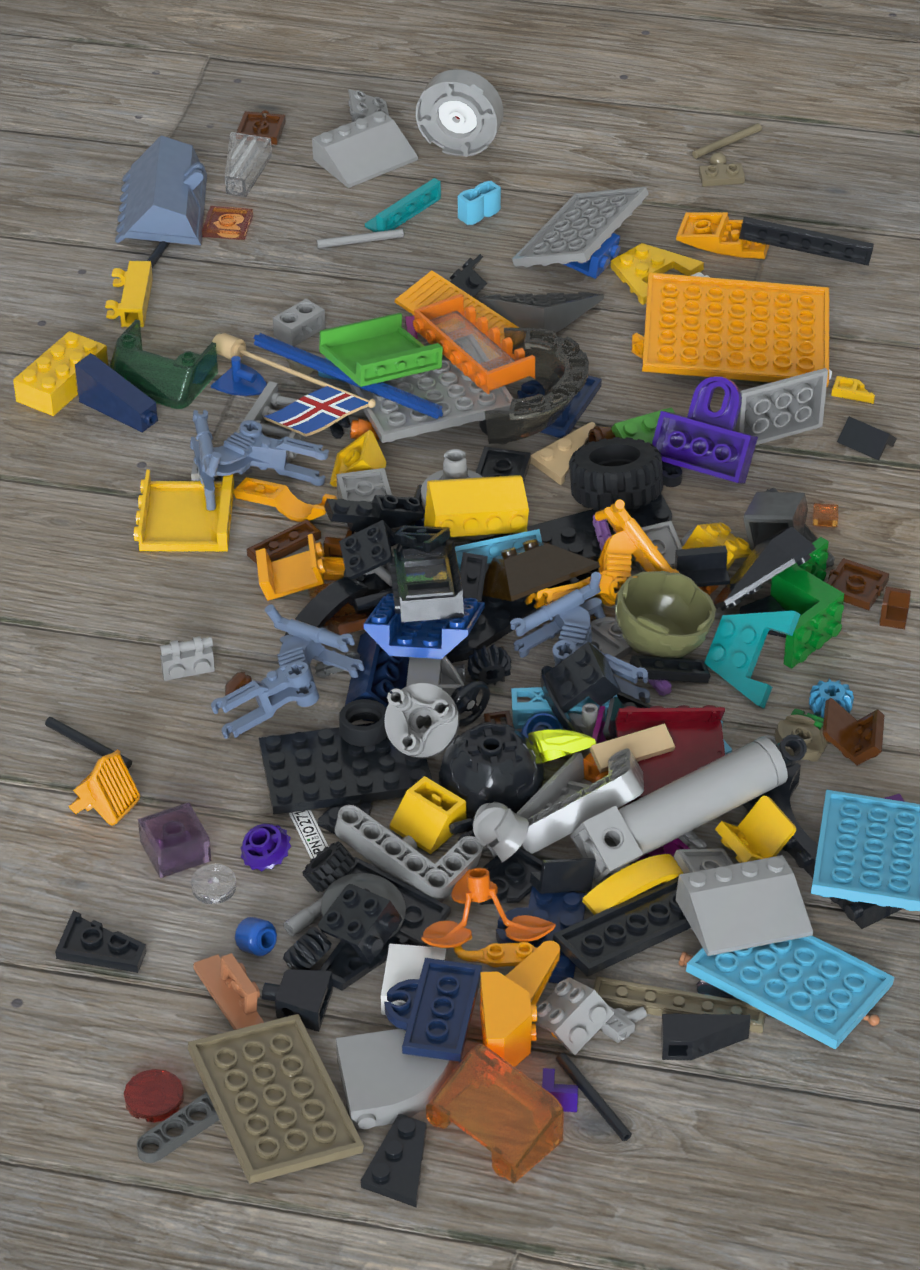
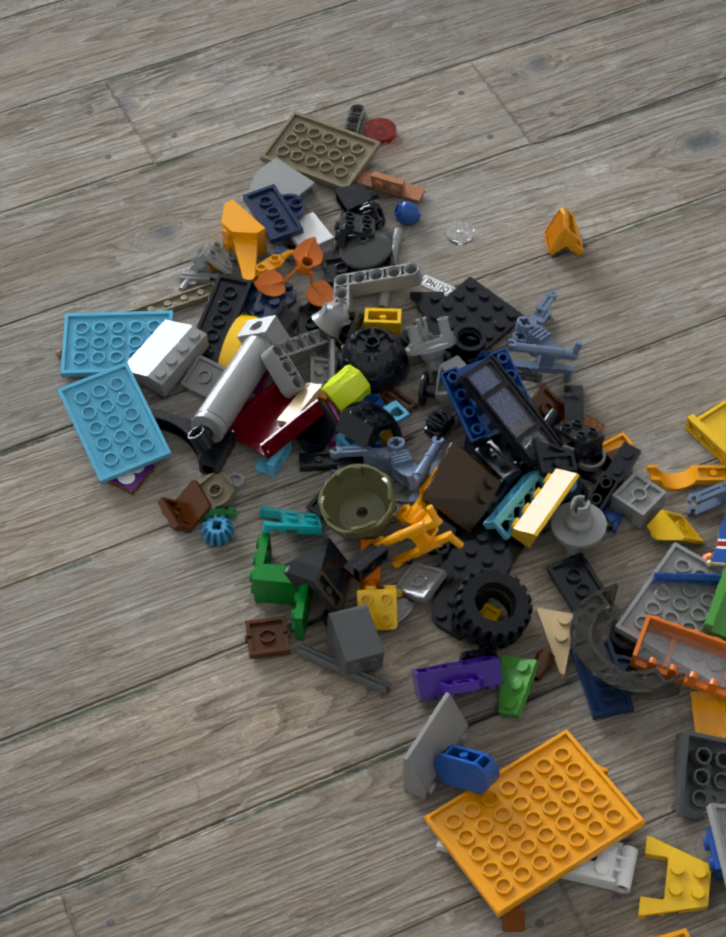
camera: 145 degrees right, 10 degrees up
black bar [45,717,132,769] -> none
black wing [55,910,147,973] -> none
clear purple brick [138,802,212,878] -> none
light grey plate [160,636,215,681] -> none
reddish brown arm [225,672,252,696] -> none
dark purple piece [240,824,291,871] -> none
reddish brown tile [247,519,321,564] -> none
light orange panel [256,534,327,601] -> none
black tyre [302,841,355,892] -> none
black wing [361,1114,427,1208] -> none
clear orange windscreen [426,1044,564,1184] -> none
dark purple panel [541,1068,578,1112] -> none
black piece [556,1052,632,1141] -> none
medium lavender axle [592,514,612,551] -> none
black slope [661,1013,750,1060] -> none
yellow bracket [715,796,796,863] -> none
clear orange tile [813,503,838,527] -> none
yellow tile [831,376,875,404] -> none
black panel [837,416,897,461] -> none
reddish brown panel [880,587,911,630] -> none
none -> blue brick [434,744,500,794]

